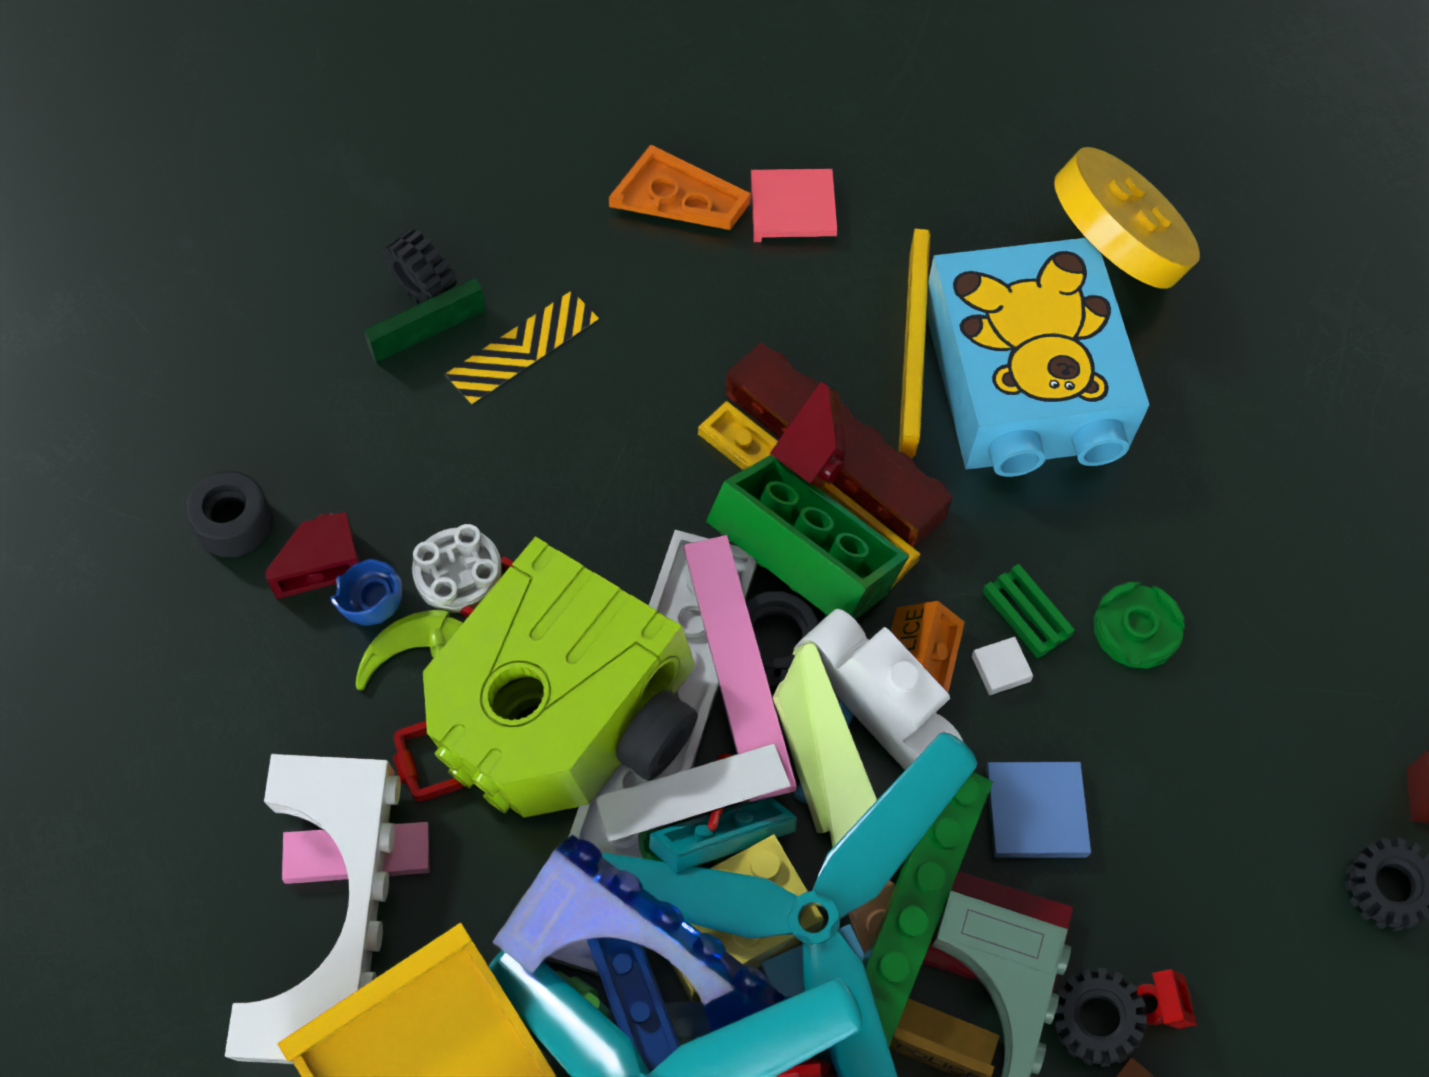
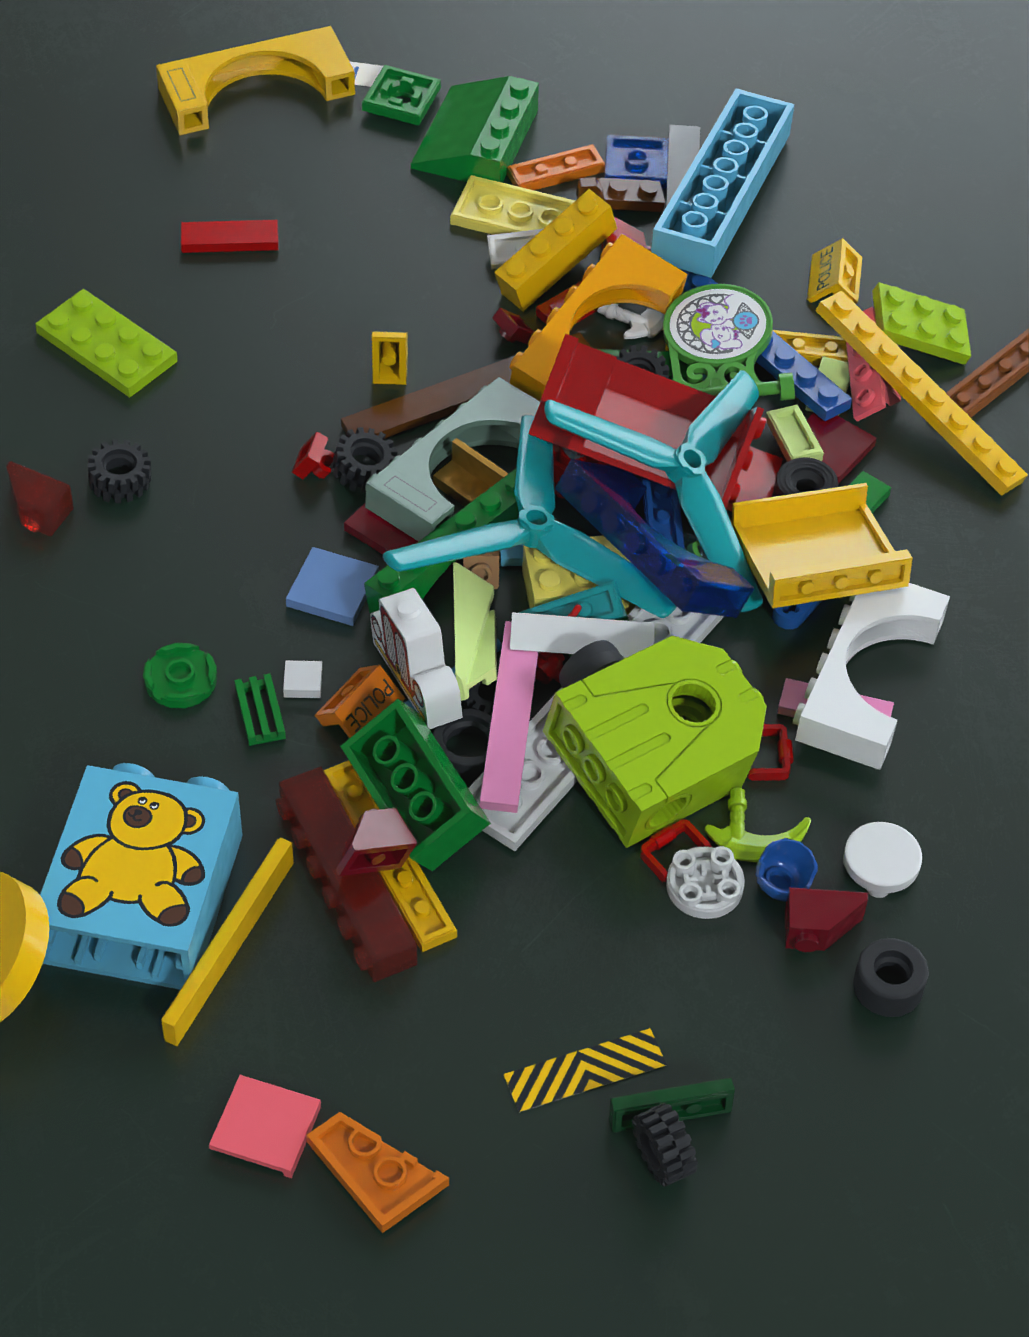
camera: 160 degrees left, 10 degrees down
none -> white tile [843,822,922,898]

